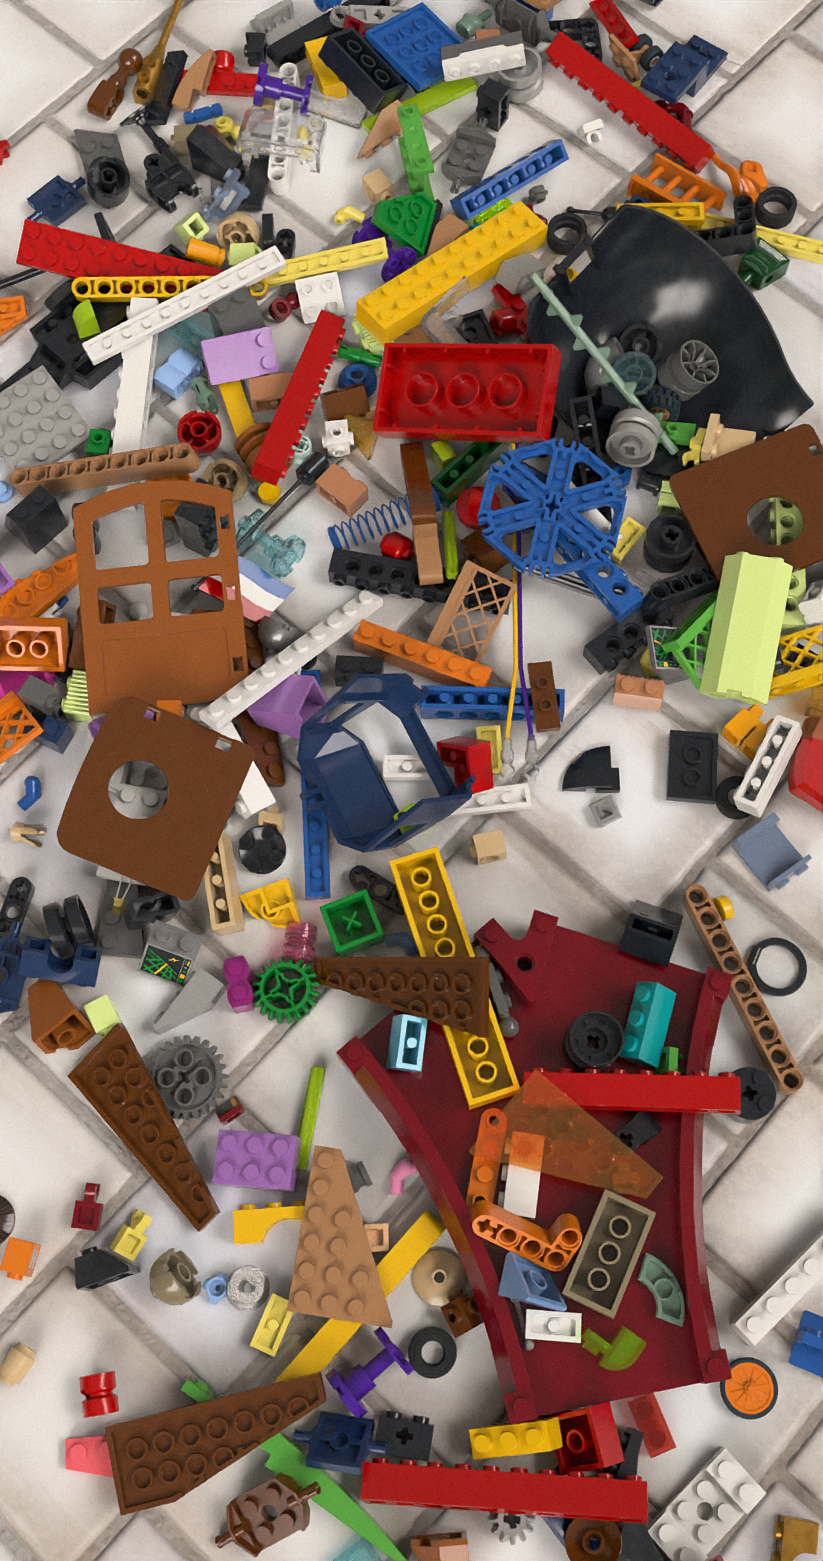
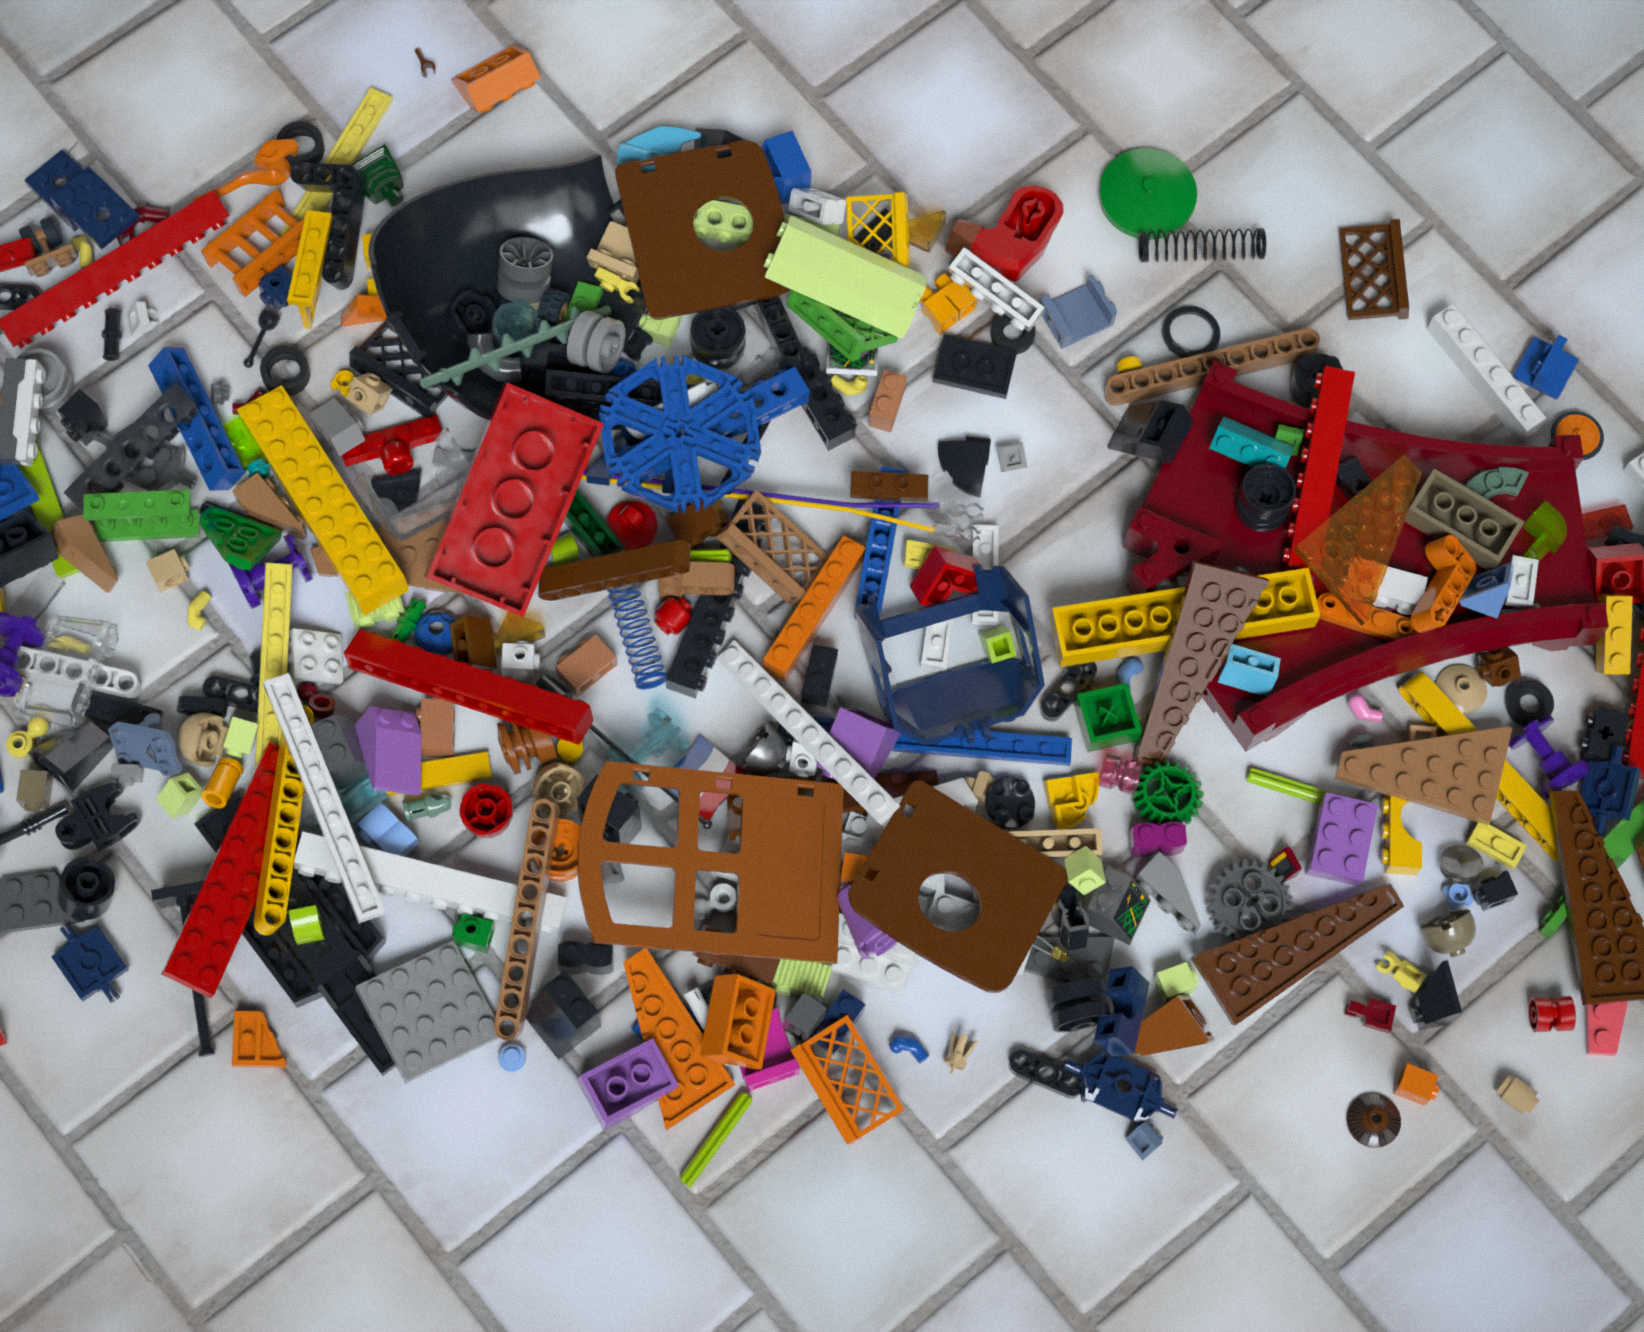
camera: 90 degrees left, 0 degrees up
black tyre [44,279,80,311] -> none
tan brick [469,829,507,865] -> none
none -> black brick [63,383,200,512]
none -> black pin [101,308,122,361]
none -> yellowish green brick [1064,846,1106,895]
none -> black brick [1472,870,1518,911]

